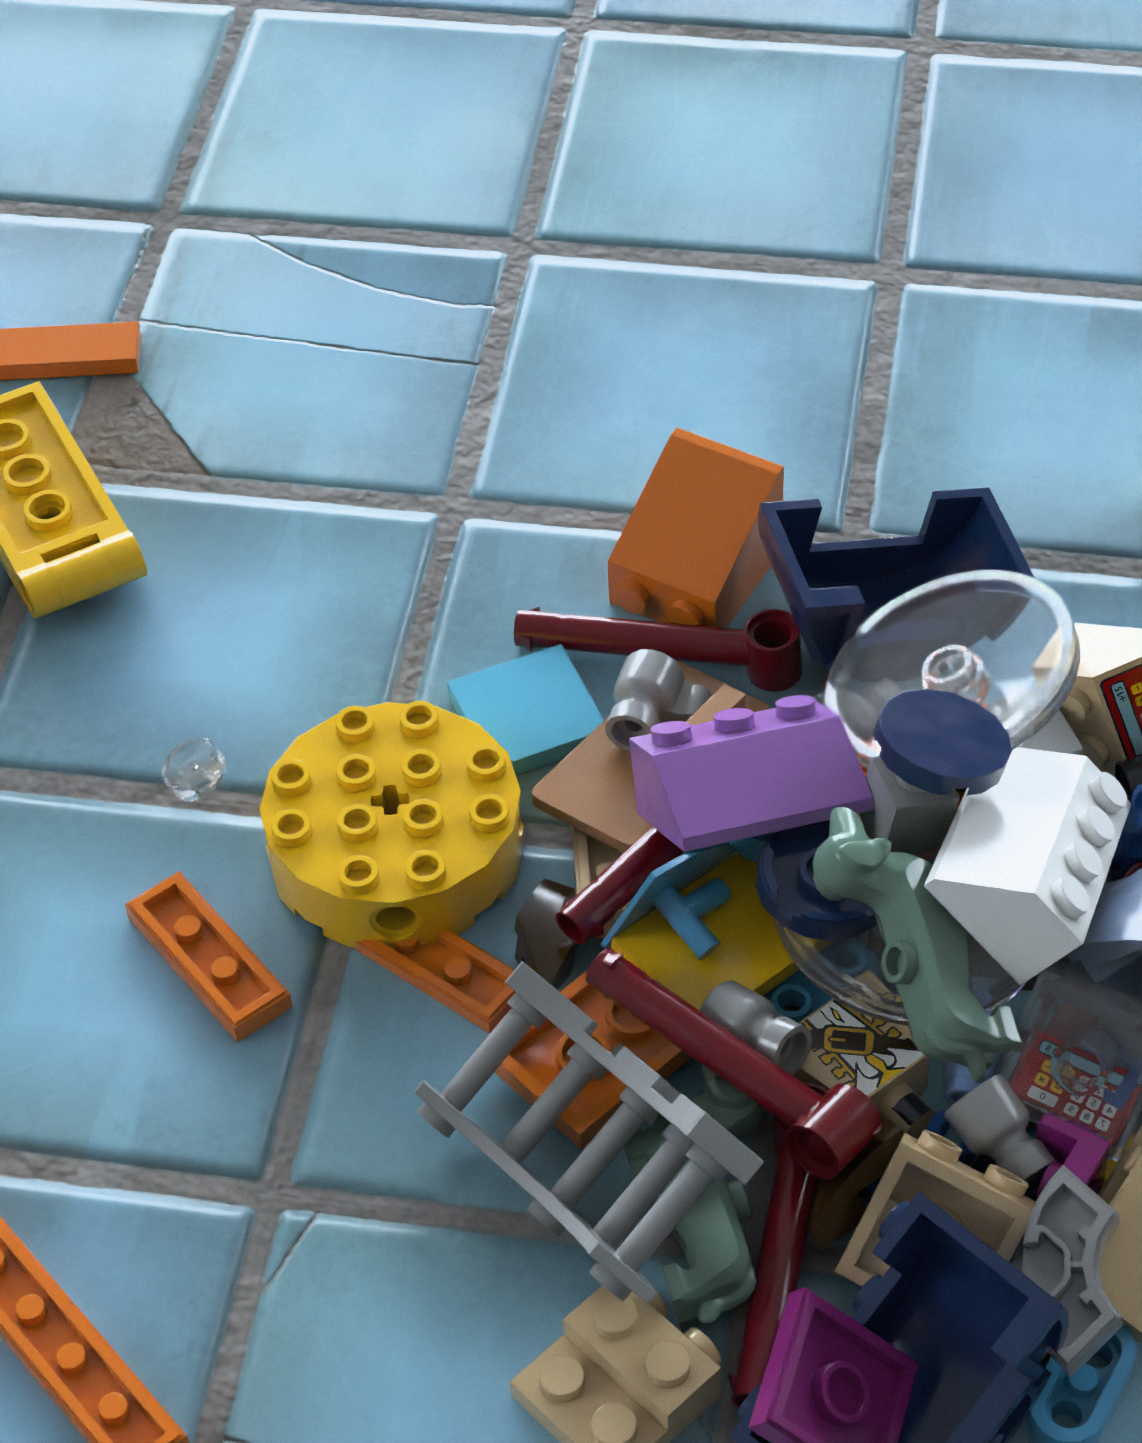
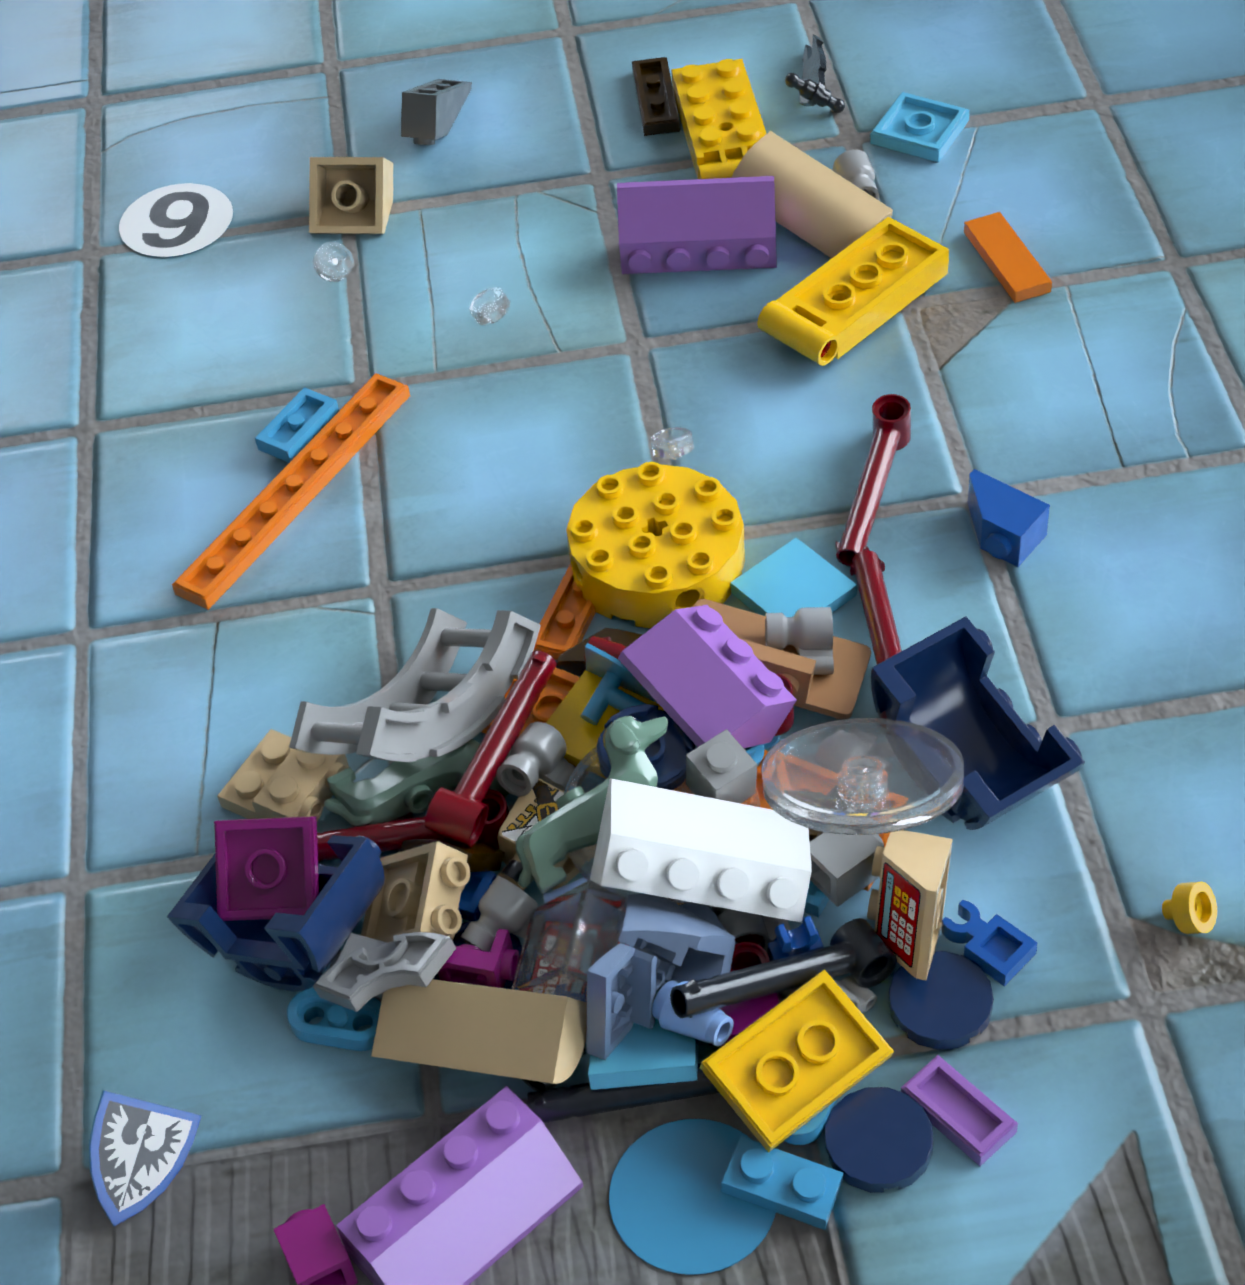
camera: 75 degrees right, 0 degrees up
orange tile [125,871,293,1043] -> none
orange slope [607,427,784,628] -> none
dark blue tile [873,689,1012,796] -> none
none -> dark red piece [835,394,911,567]
none -> blue slope [968,469,1050,567]

